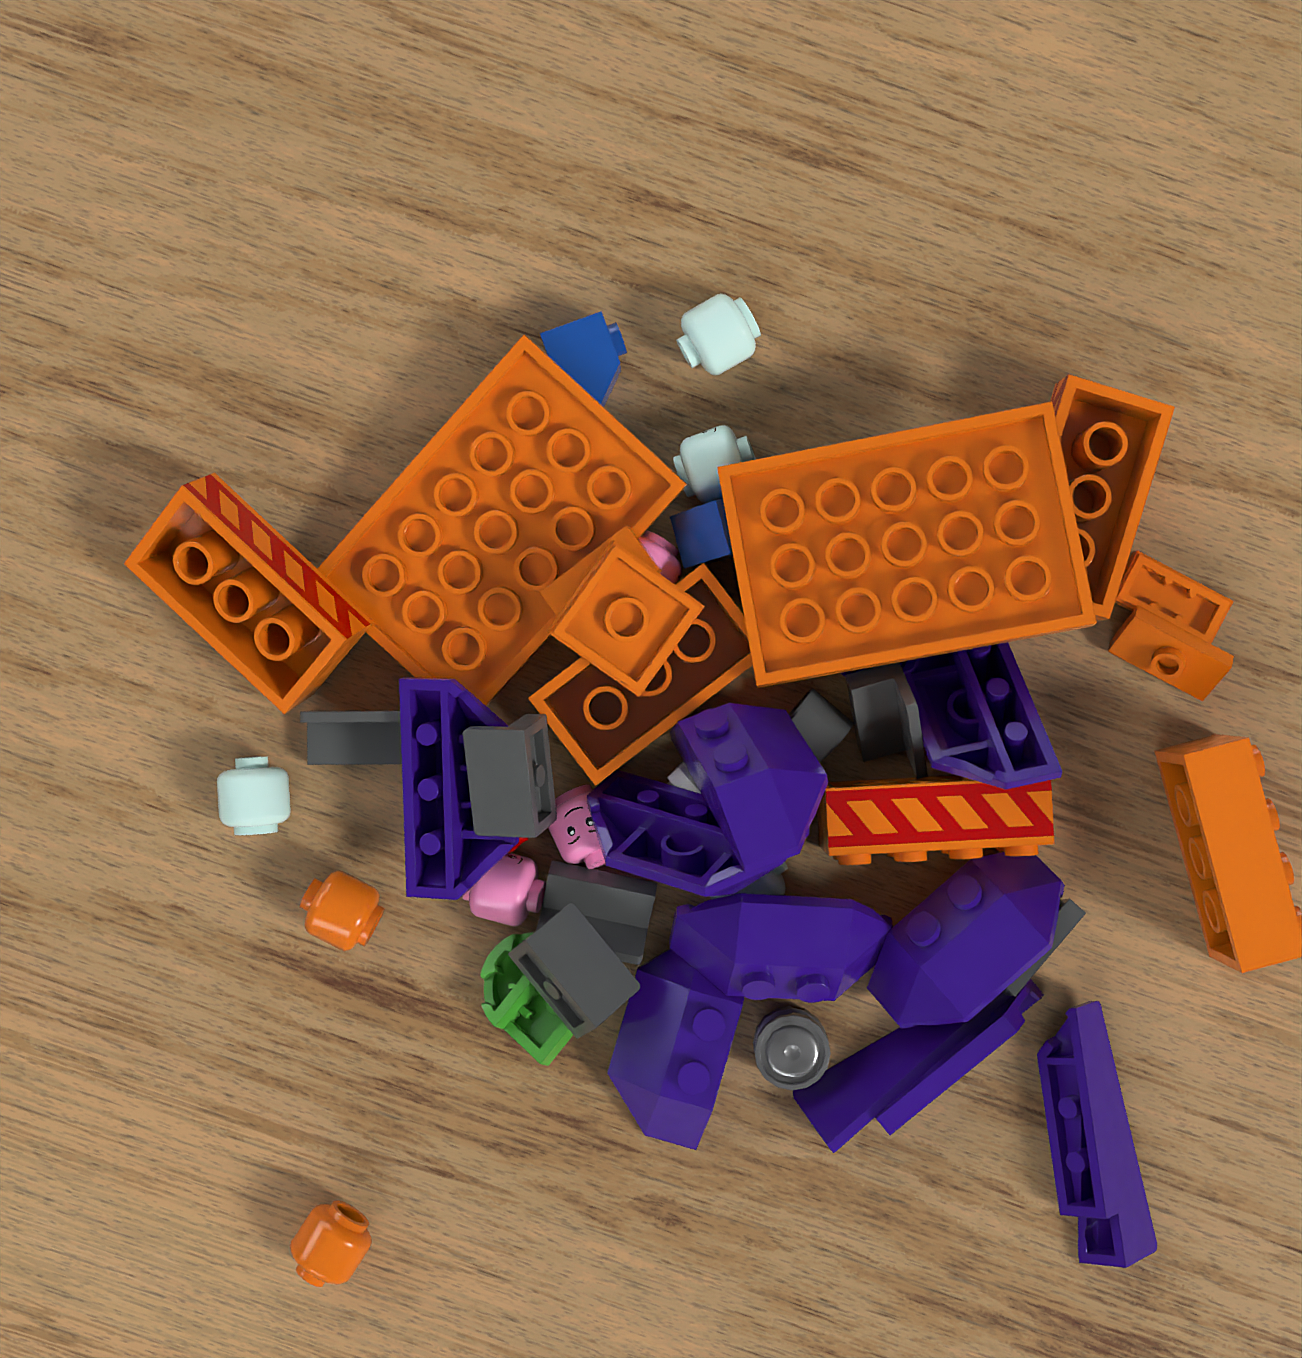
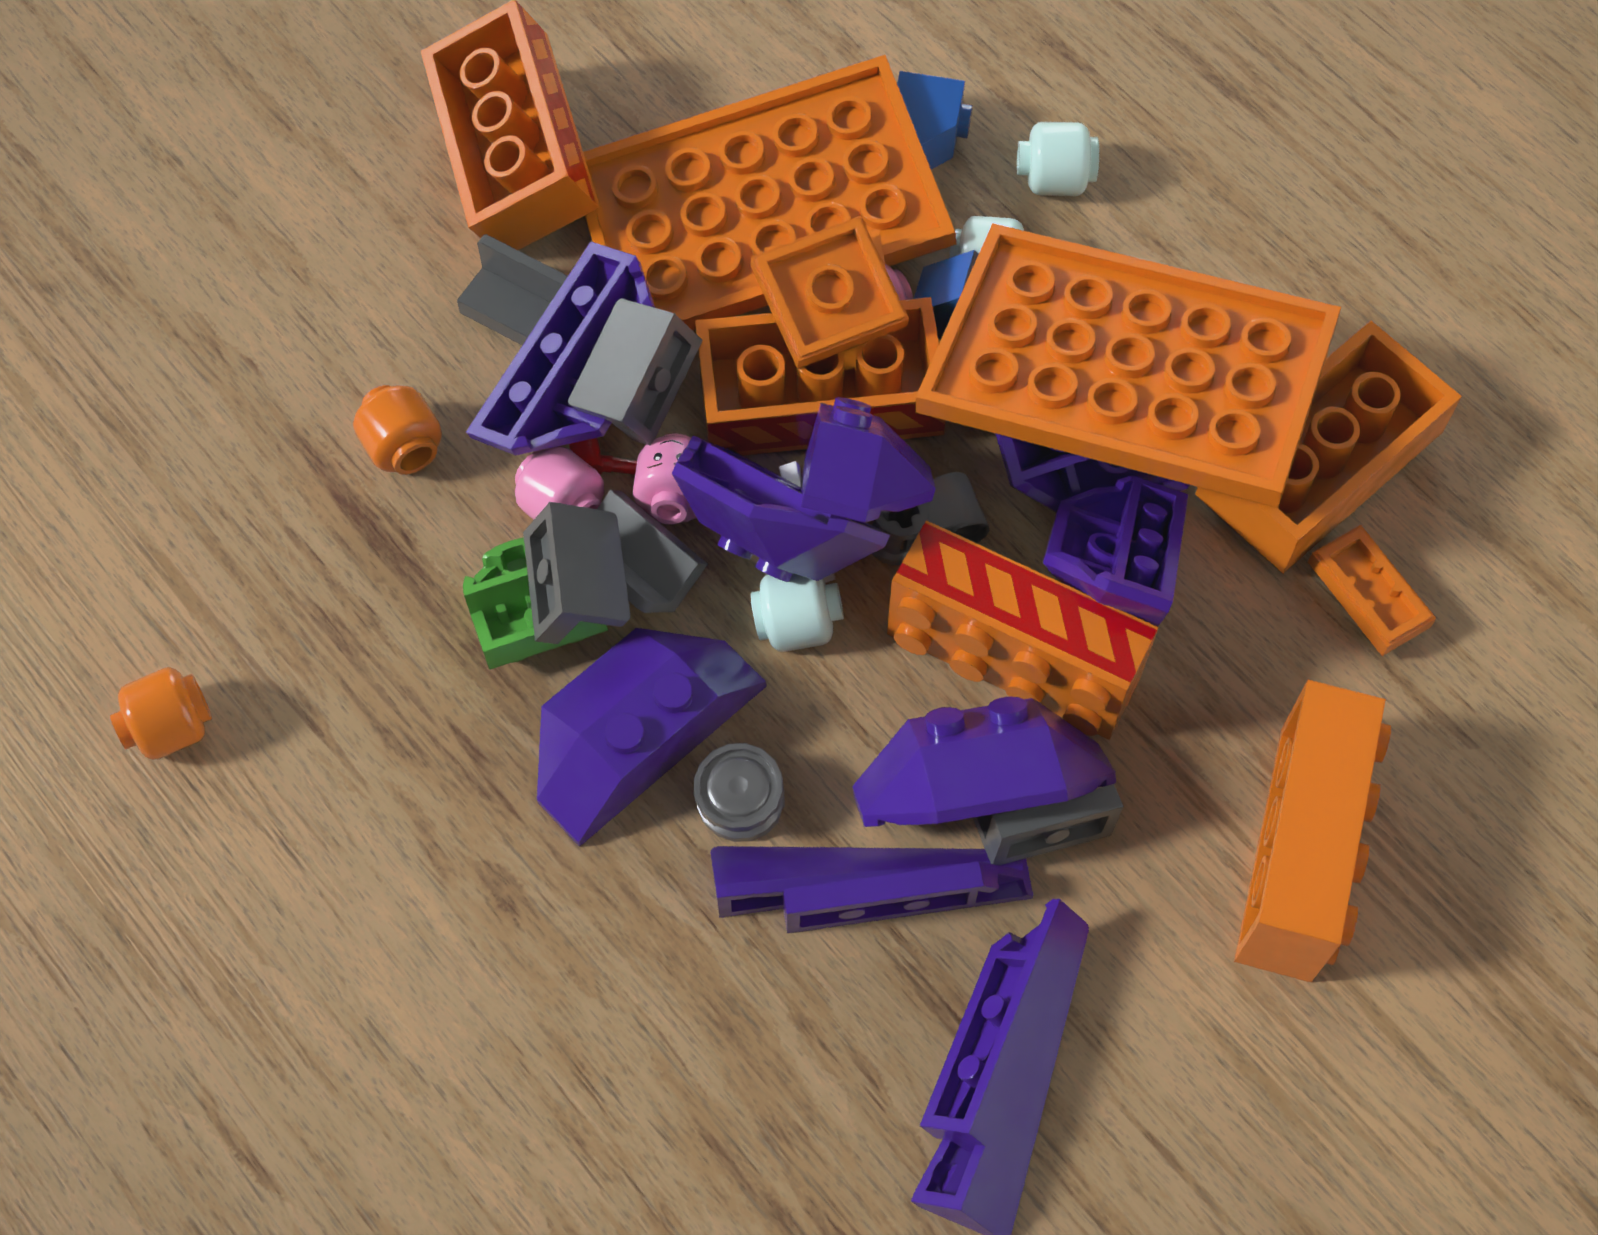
camera: 30 degrees right, 25 degrees down
light aqua head [217,756,291,835] -> none
dark purple wedge [669,893,893,1003] -> none
dark grey panel [845,662,928,779] -> none
orange plate [1108,605,1234,702] -> none

